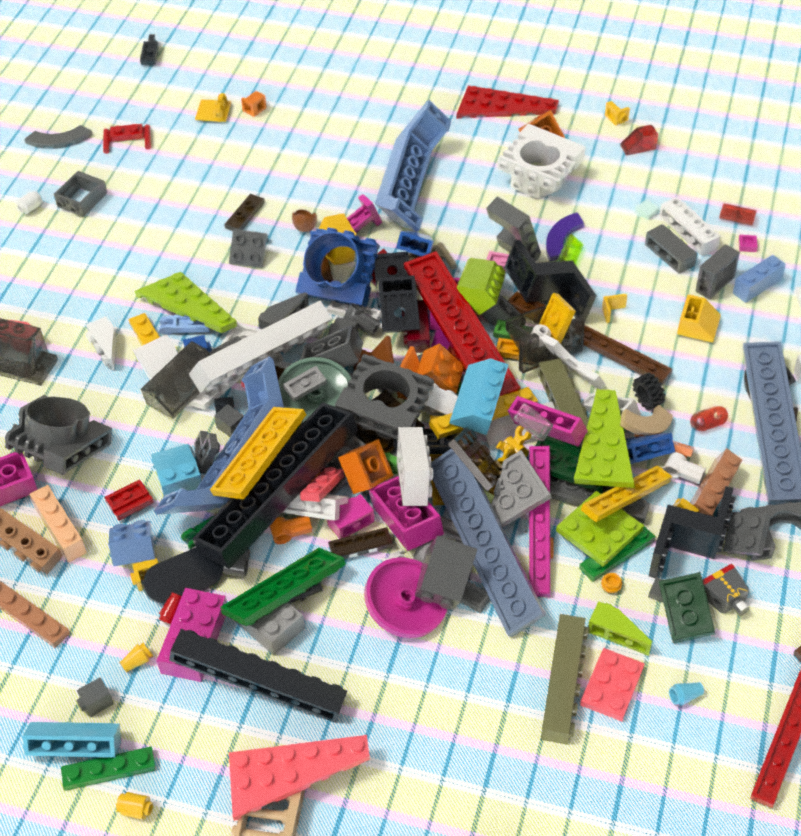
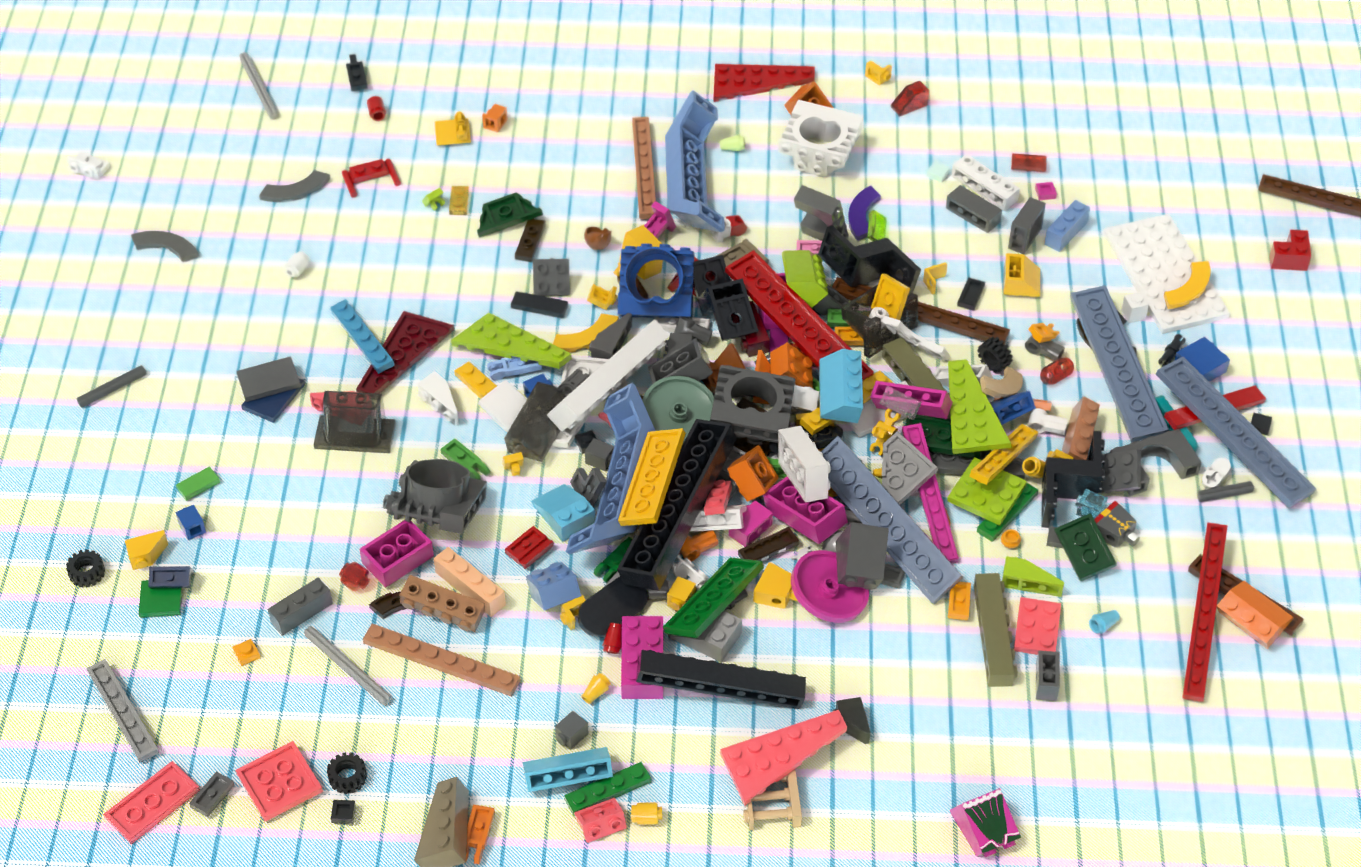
camera: 15 degrees left, 0 degrees up
dark grey window [54,171,107,217] -> none
light grey plate [283,366,327,402] -> none
blue slope [396,231,434,256] -> none
dark brown plate [448,427,502,491] -> none
none -> light grey axle [239,52,278,119]
none -> dark azure plate [330,299,395,374]
none -> dark red wing [356,311,454,399]
none -> red brick [366,96,386,121]
none -> lime tile [422,187,445,211]
none -> bright green hinge [441,438,490,480]
none -> clear yellow plate [449,186,469,215]
none -> dark green wing [477,192,543,238]
none -> yellow tile [502,452,524,476]
none -> black tile [511,291,568,318]
none -> yellow tile [553,313,619,352]
none -> coral bracket [574,798,627,843]
none -> yellow bracket [587,284,617,310]
none -> nougat plate [632,117,656,219]
none -> yellow brick [667,576,696,611]
none -> white hinge [671,556,708,592]
none -> leg [710,215,747,243]
none -> yellowish green cone [720,134,745,151]
none -> yellow torso [753,562,798,609]
none -> pearl dark grey slope [832,697,871,744]
none -> light orange plate [948,582,971,620]
none -> black tile [957,277,986,311]
none -> yellow brick [1022,457,1045,479]
none -> dark grey piece [1024,335,1065,361]
none -> light orange plate [1028,323,1060,343]
none -> dark grey brick [1036,650,1060,701]
none -> clear light blue brick [1075,489,1108,518]

